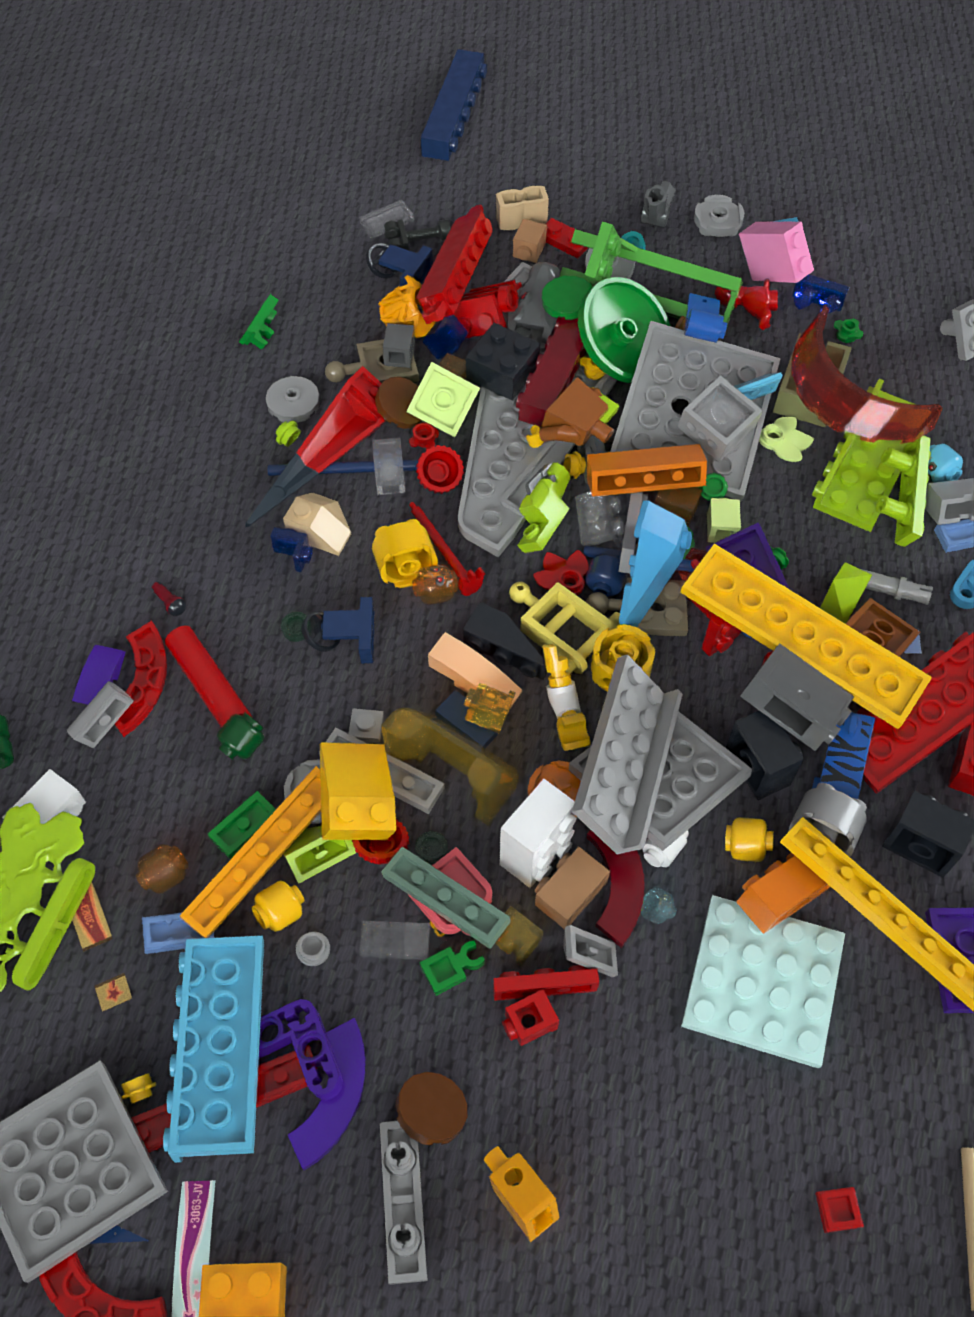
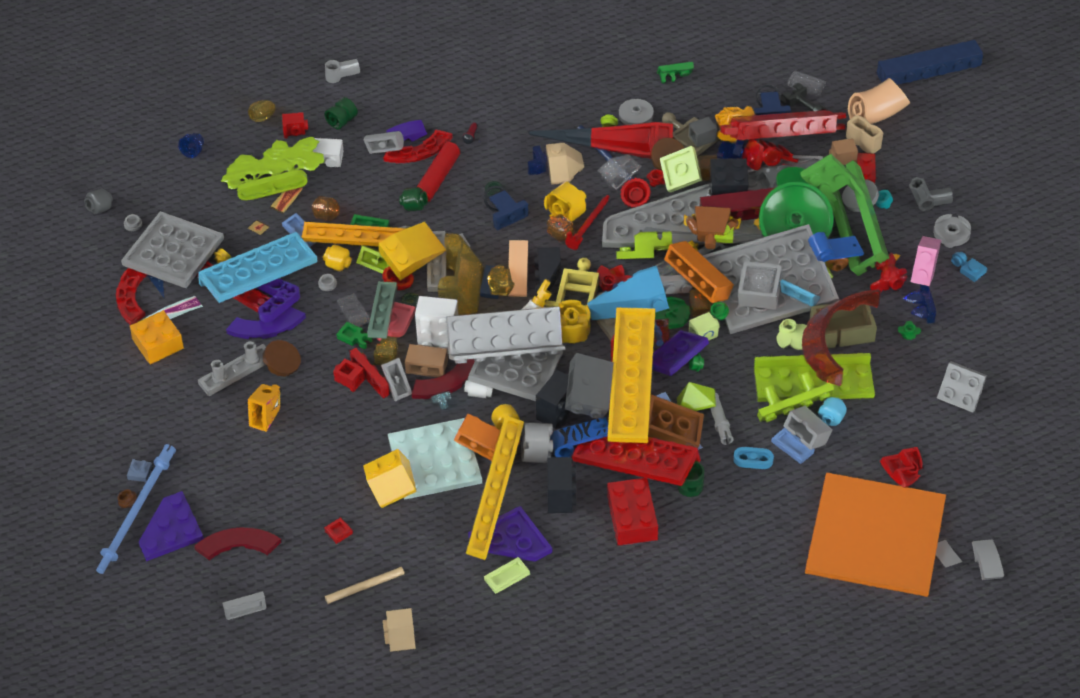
camera: 60 degrees right, 10 degrees down
none -> yellow slope [363,449,417,508]
none -> light nougat brick [848,78,910,124]

